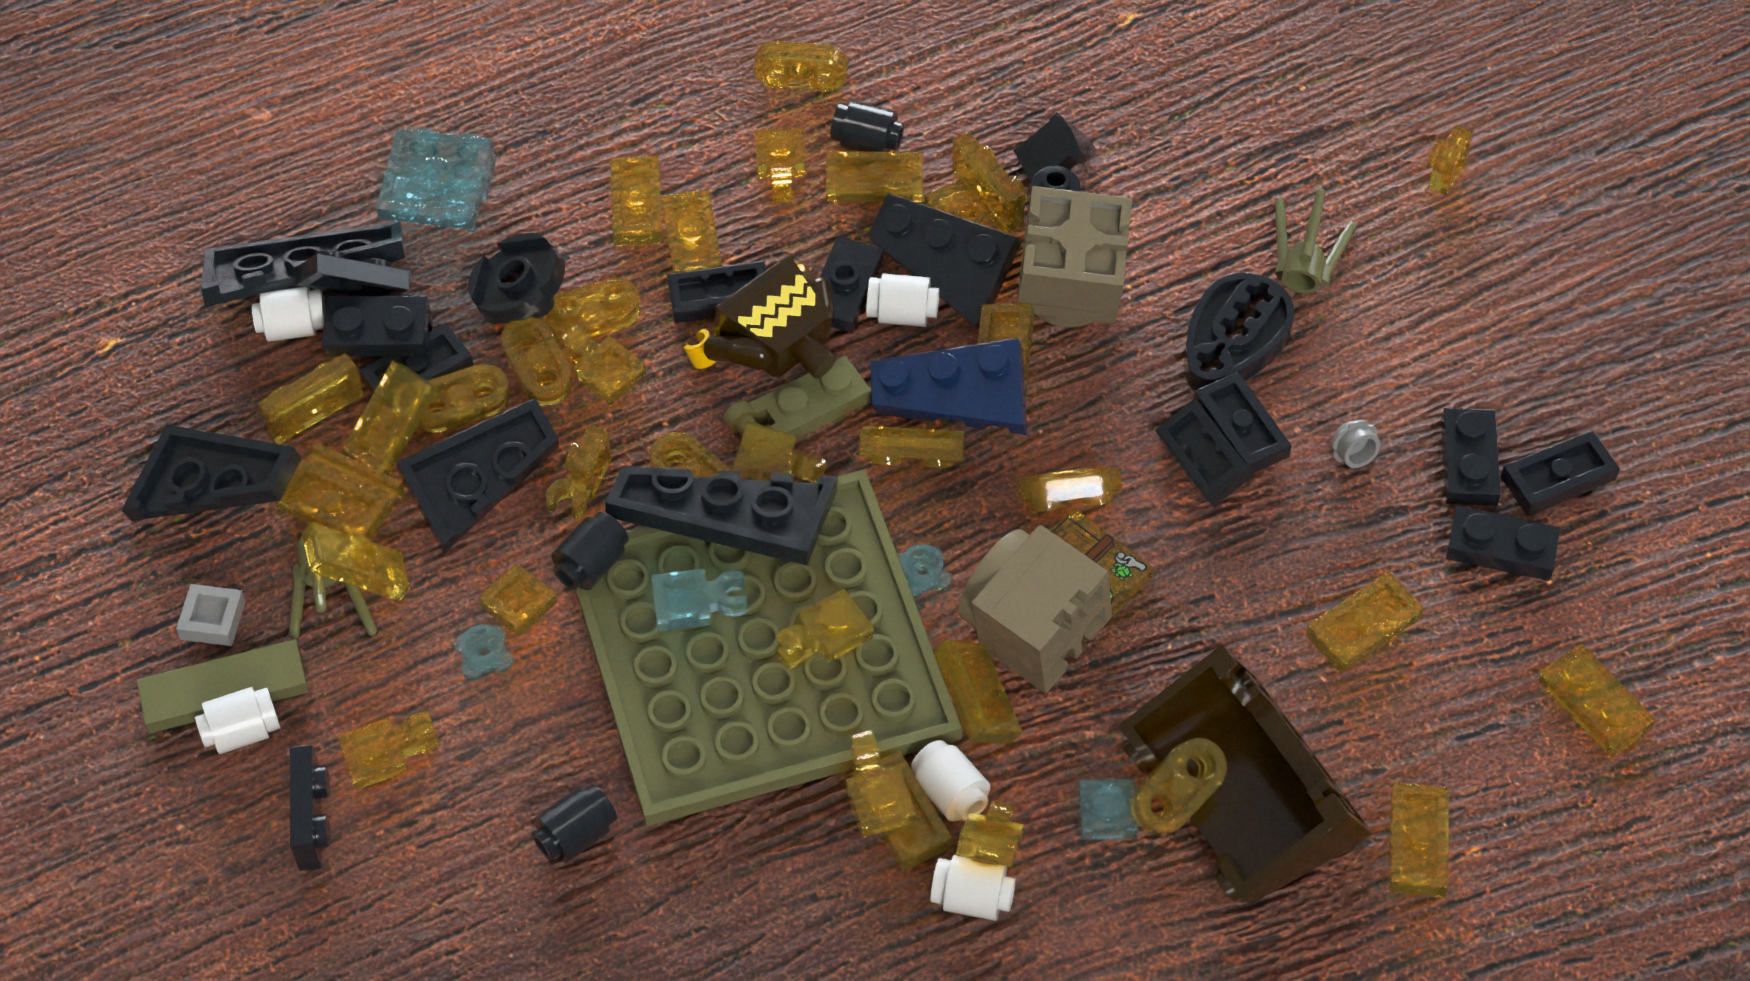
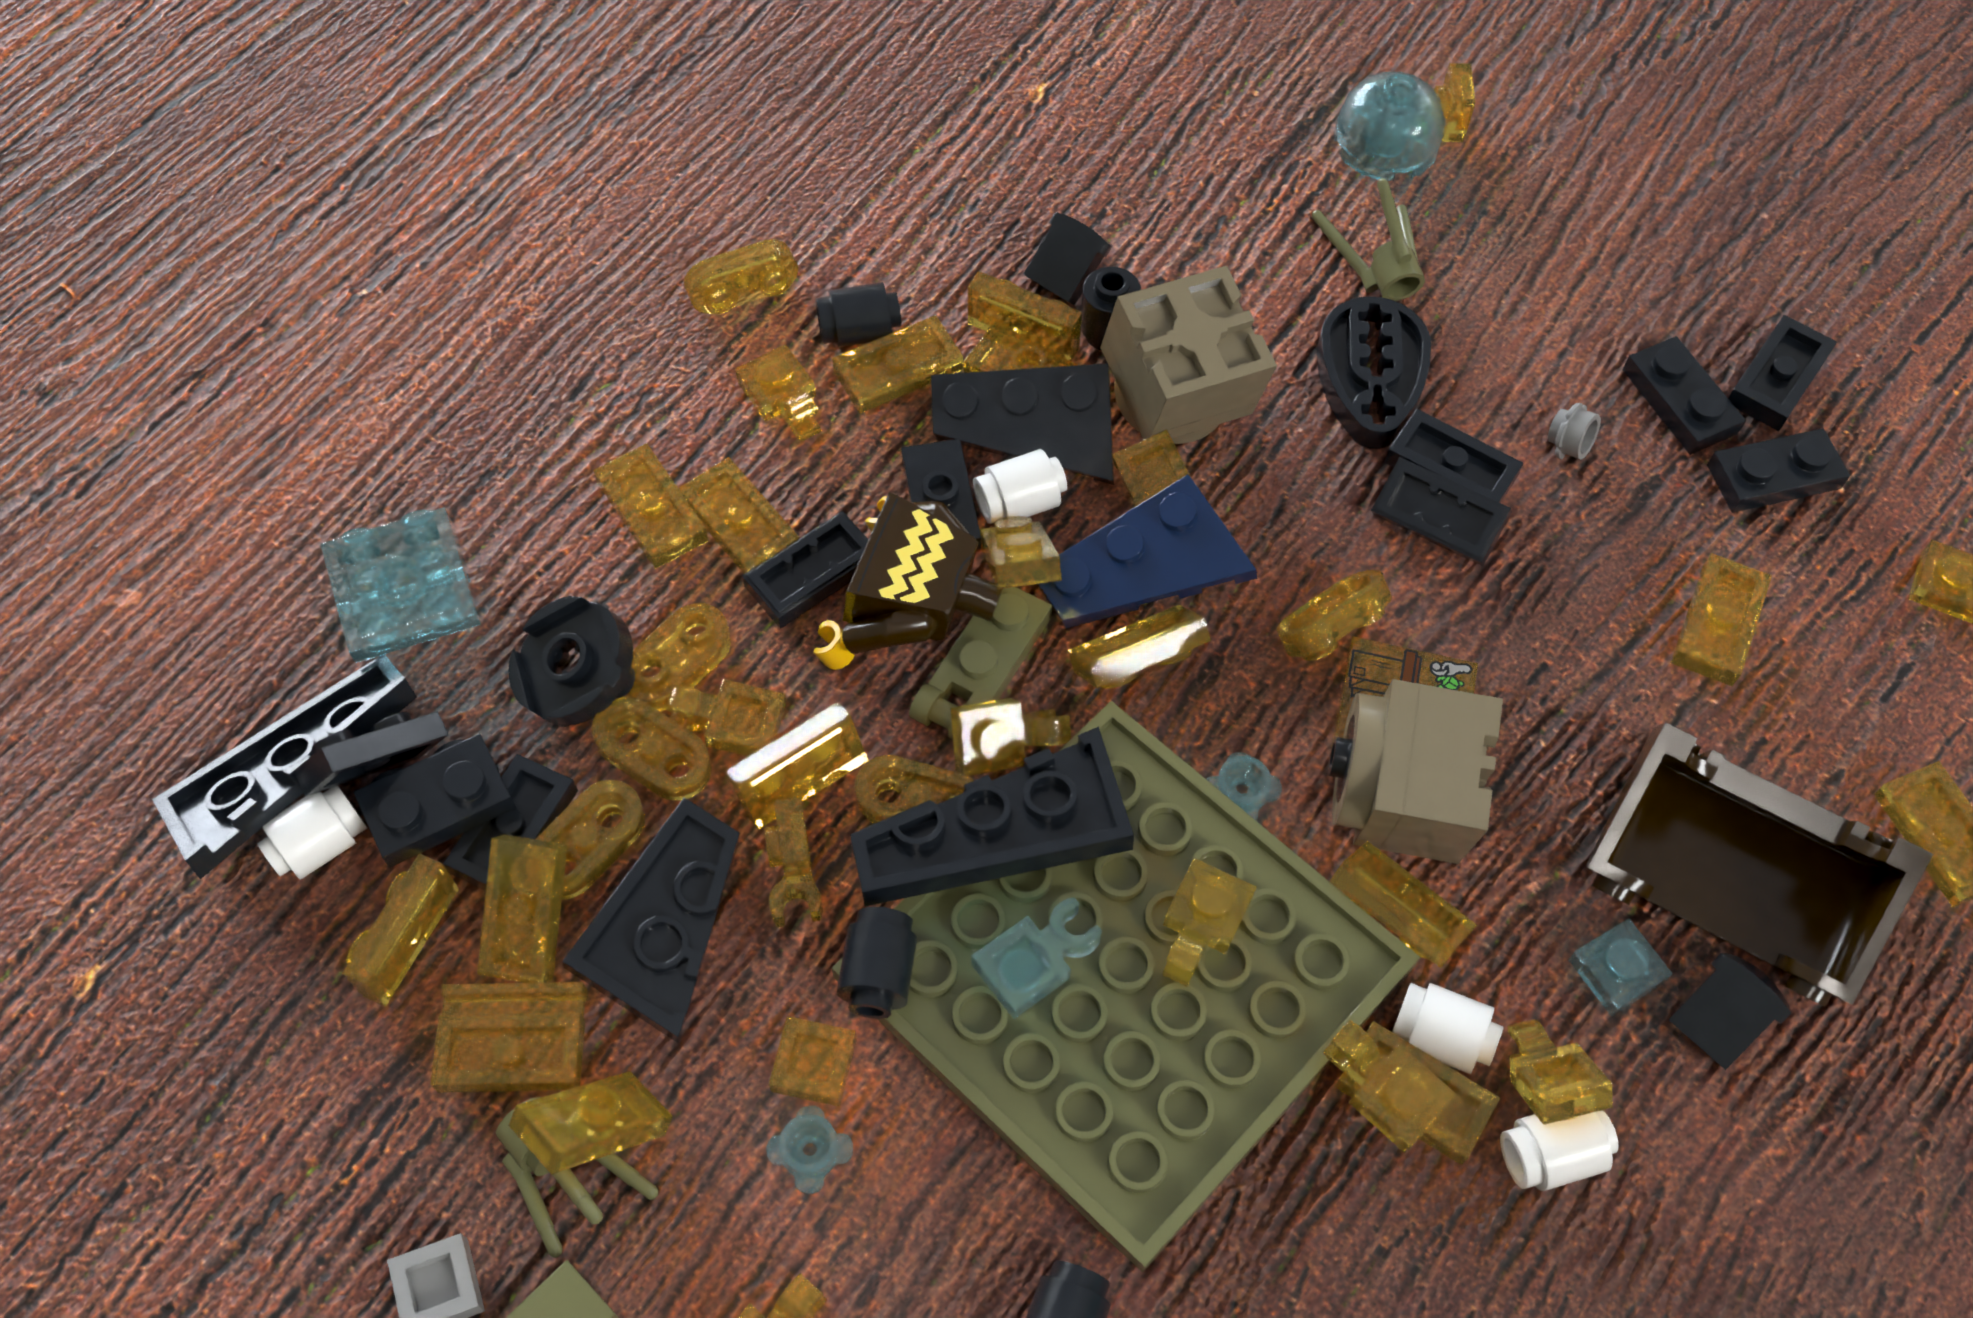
camera: 30 degrees left, 5 degrees up
black wing [122,424,302,521] -> none
clear yellow plate [1131,738,1227,834] -> none
none -> clear yellow plate [726,702,868,830]
none -> clear yellow plate [980,516,1062,589]
none -> clear light blue cylinder [1334,71,1445,181]
none -> black tile [1669,953,1792,1070]

